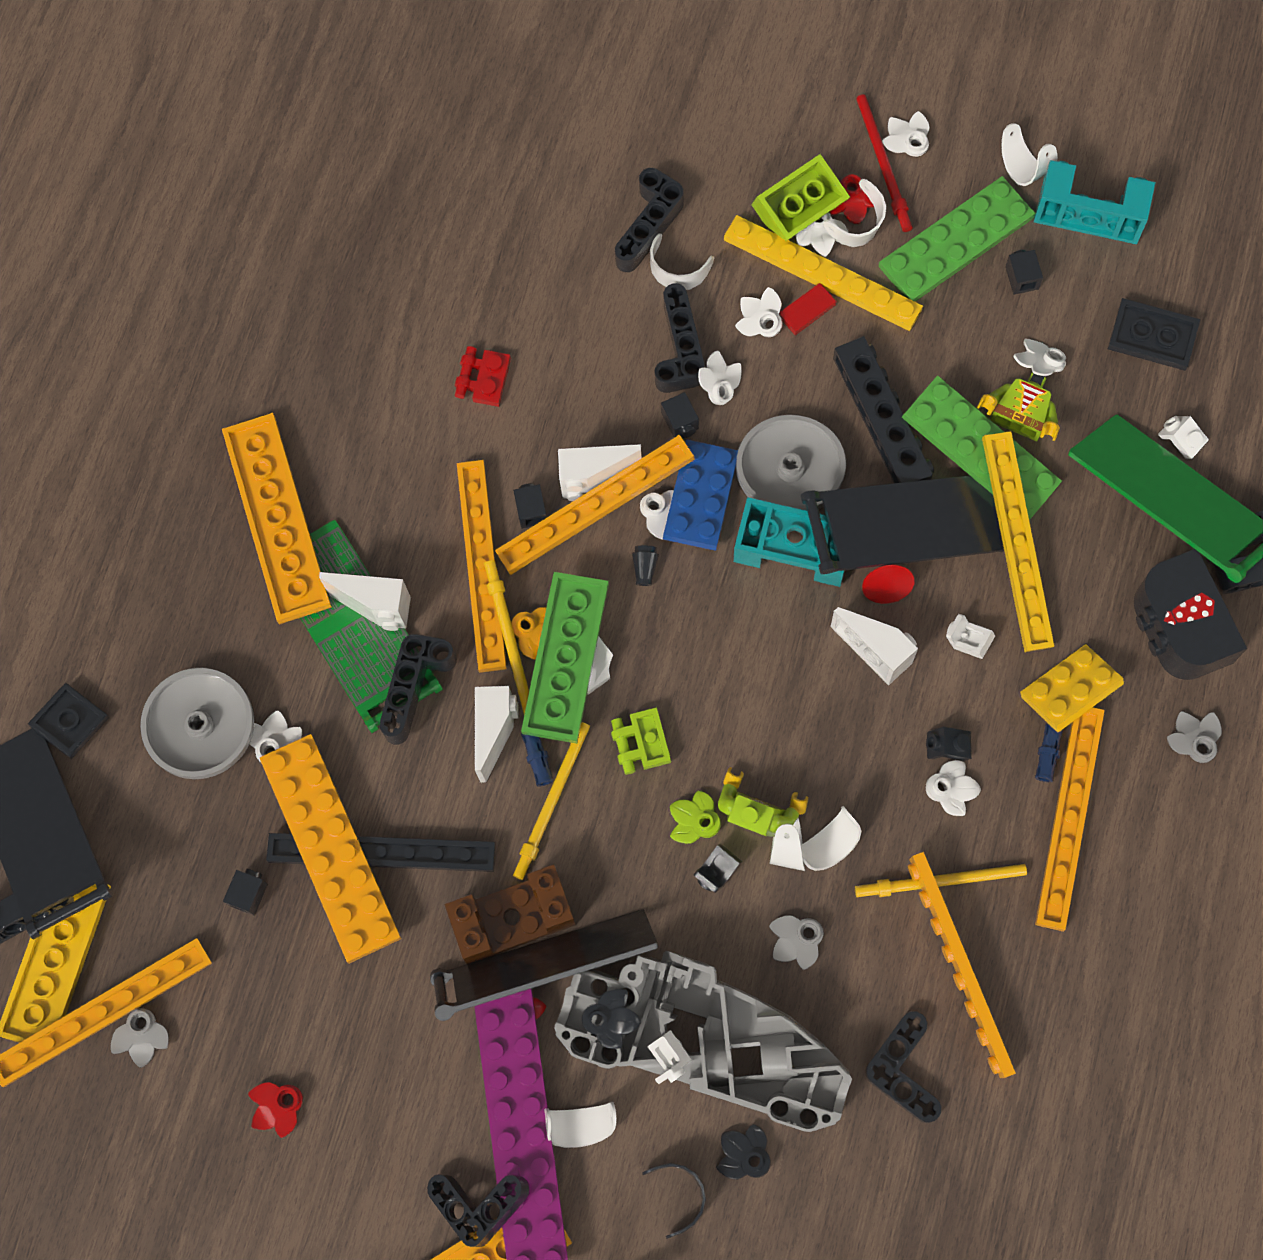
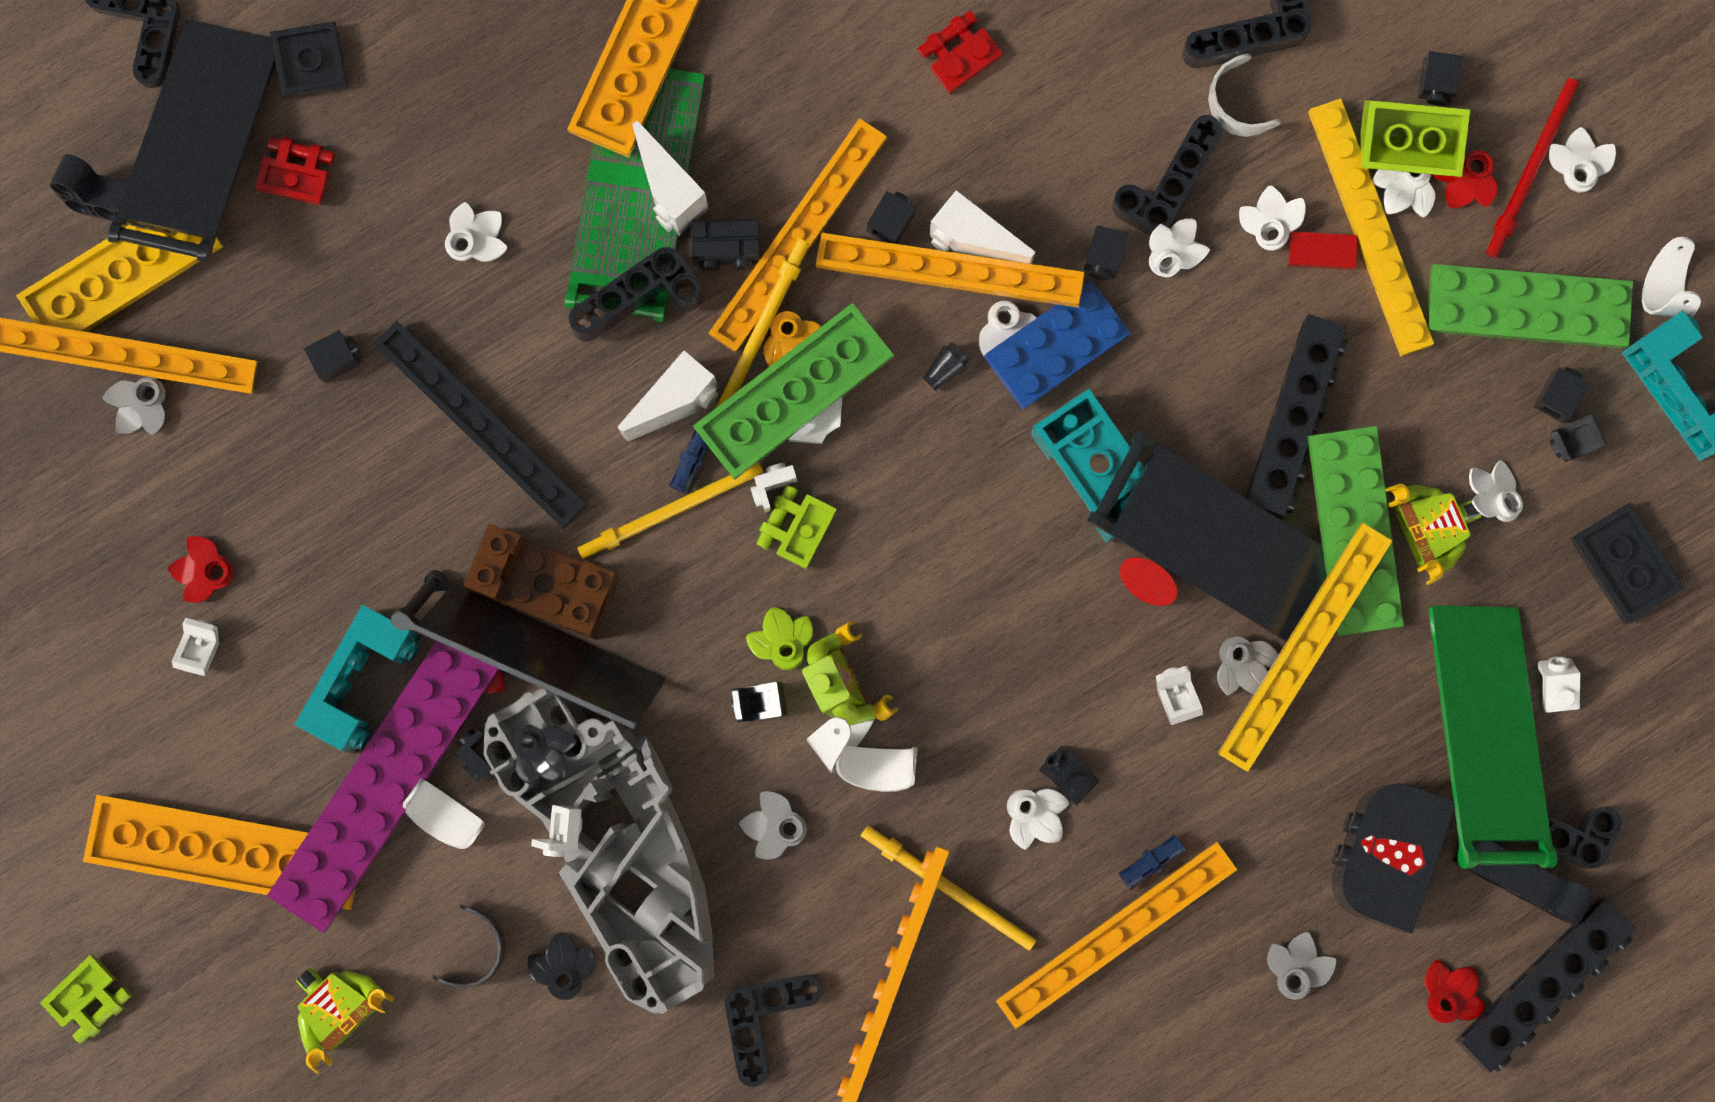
camera: 40 degrees right, 10 degrees up
light grey dish [140,668,254,779] -> none
light orange plate [259,734,402,964] -> none
black beam [427,1174,529,1247] -> none
light grey dish [736,415,846,511] -> none
white piece [823,179,886,247] -> none
white slope [831,607,918,685] -> none
yellow plate [1020,644,1124,732] -> none
none -> white bracket [172,618,220,676]
none -> red plate [255,137,335,206]
none -> teal plate [294,605,421,754]
none -> black bracket [456,728,495,782]
none -> black brick [691,219,760,271]
none -> white bracket [751,463,797,513]
none -> light grey plate [1217,636,1279,695]
none -> black brick [1418,51,1462,106]
none -> black bracket [1550,414,1608,462]

